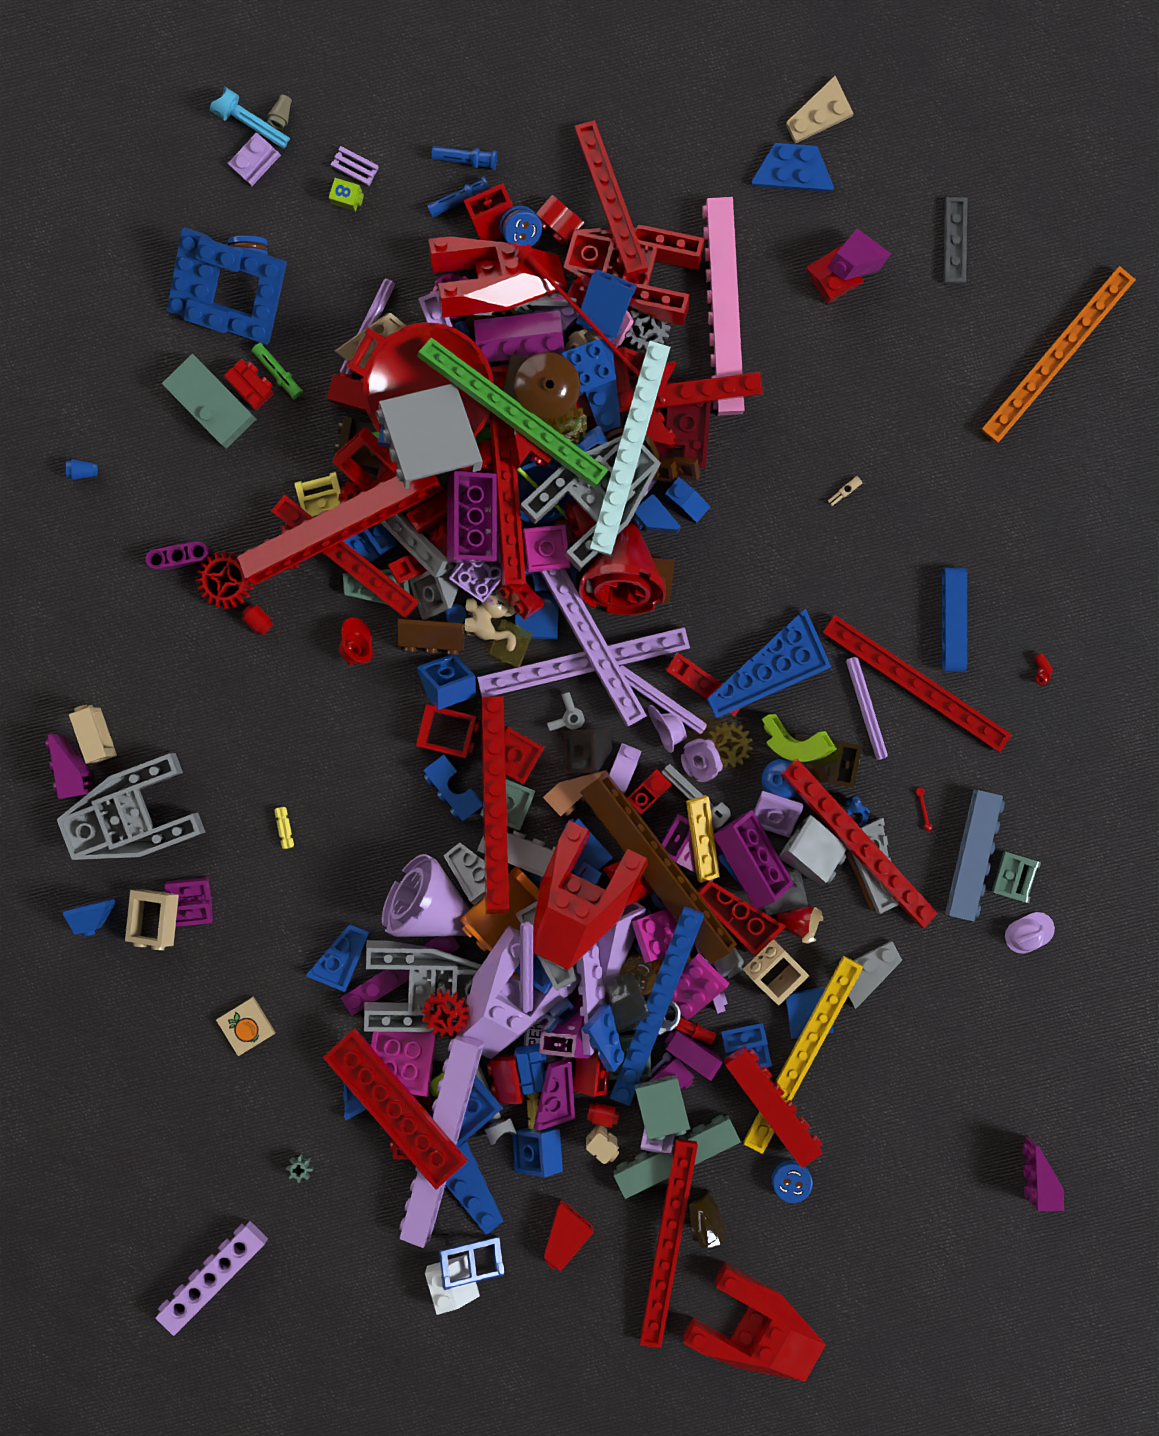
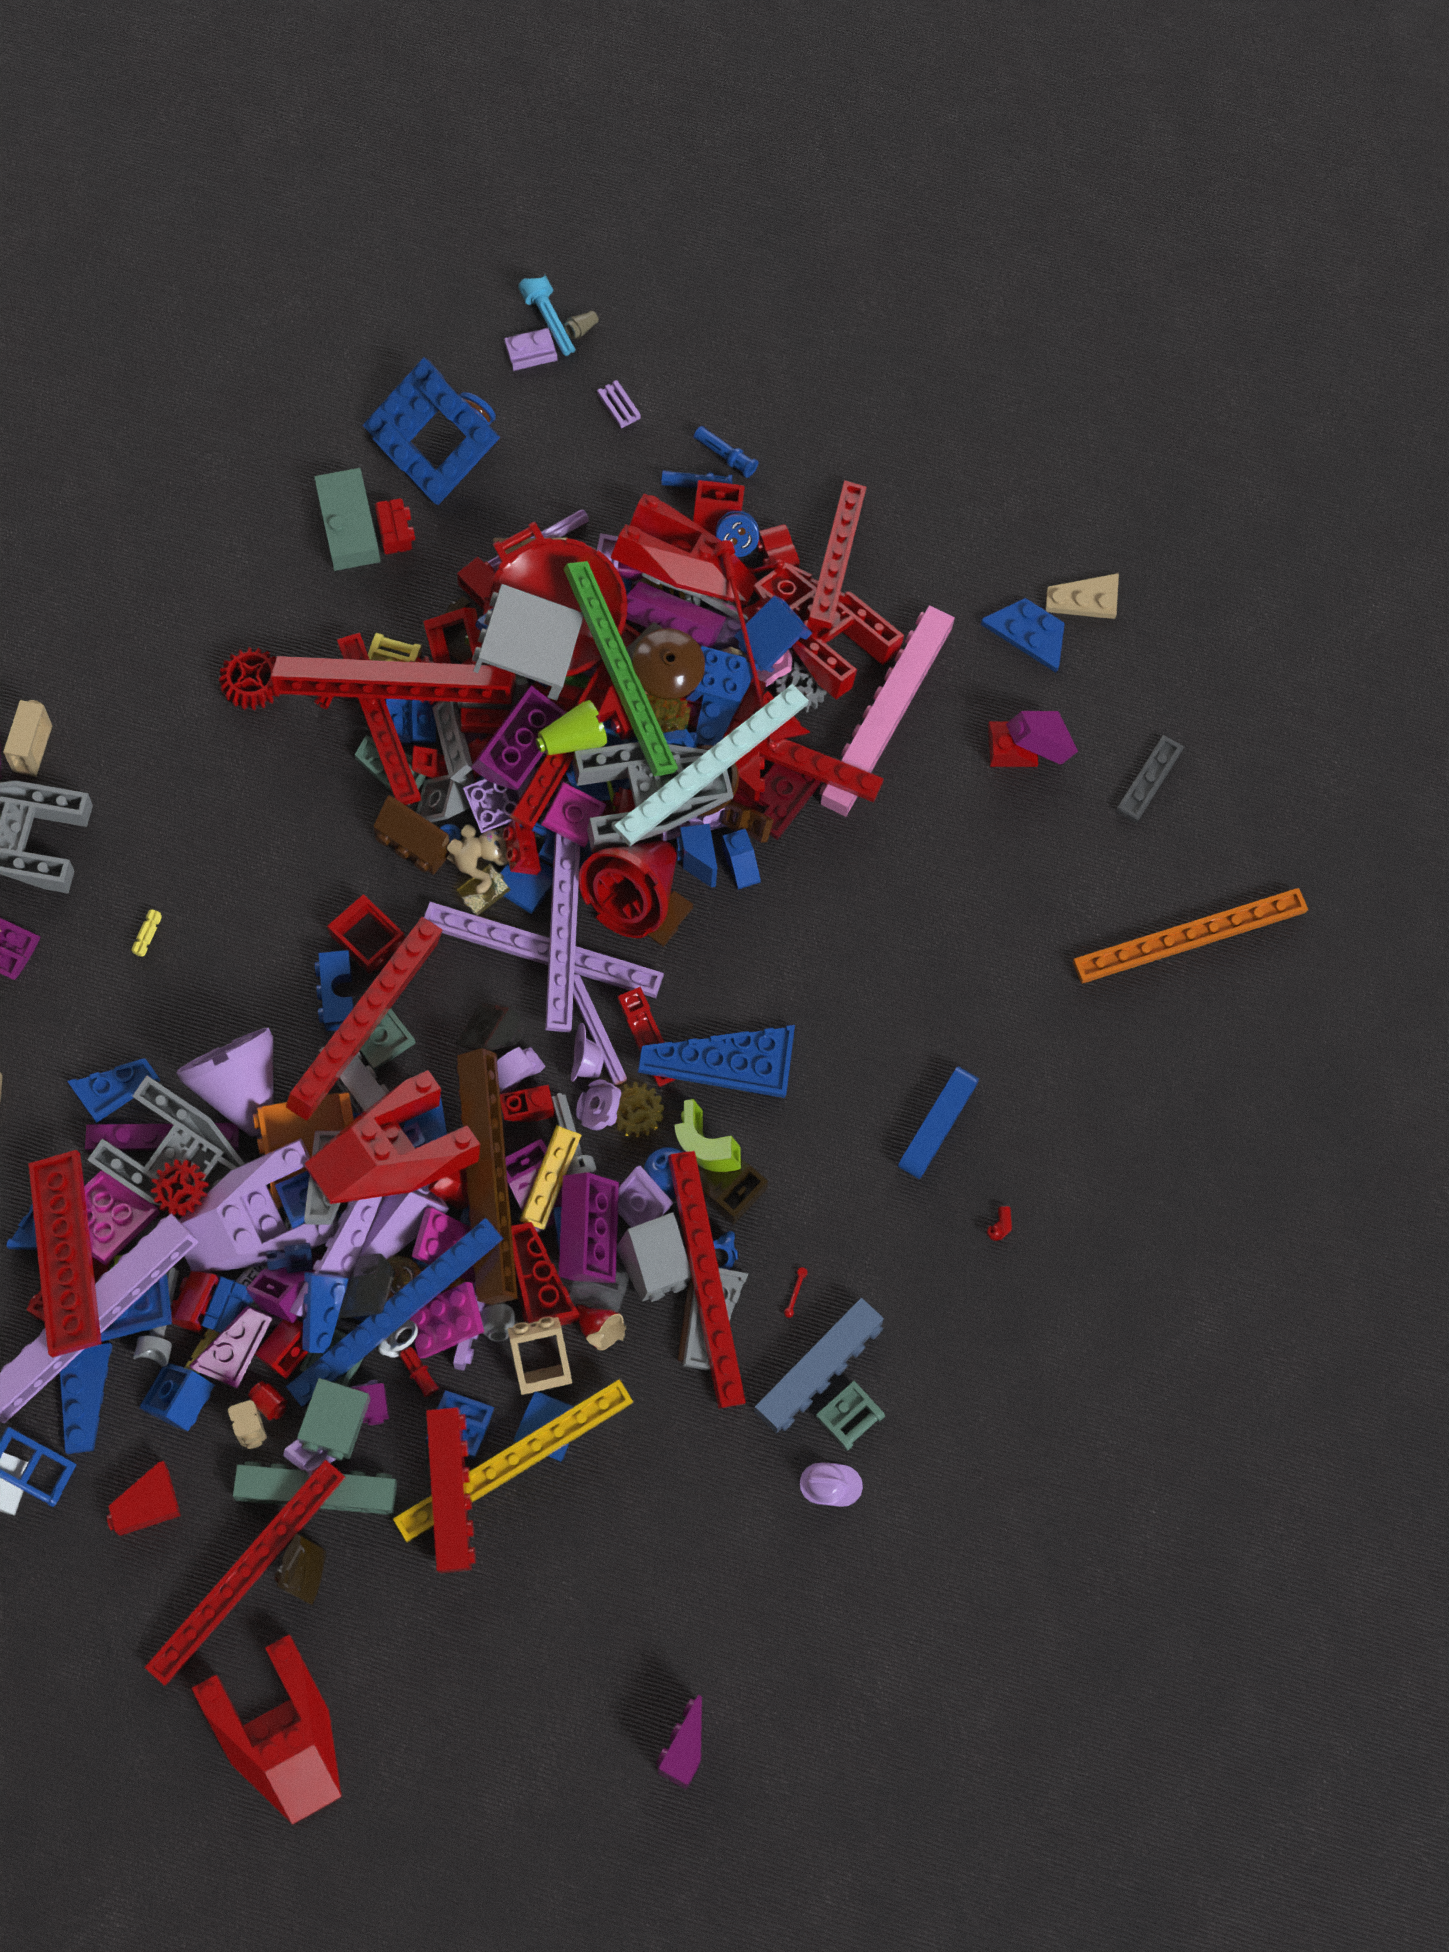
camera: 25 degrees right, 20 degrees down
blue cone [66,459,98,480] -> none
magenta beam [146,542,211,571] -> none
red brick [242,605,274,636] -> none
bright green pin [251,343,303,400] -> none
lime brick [329,178,364,212] -> none
red piece [339,617,373,666] -> none
blue slope [417,655,476,710] -> none
light grey wing [443,843,485,905] -> none
red tile [504,727,545,785] -> none
lavender axle [520,922,533,1013] -> none
nougat slope [543,770,608,816] -> none
light grey piece [547,692,585,731] -> none
magenta slope [664,1029,723,1081] -> none
blue head [771,1160,813,1203] -> none
red plate [822,615,1012,752] -> none
tan pin [828,476,862,506] -> none
lavender axle [846,657,888,760] -> none
light grey wing [848,941,902,1009] -> none
none -> lime cone [535,700,607,755]
none -> red hinge [748,559,784,575]

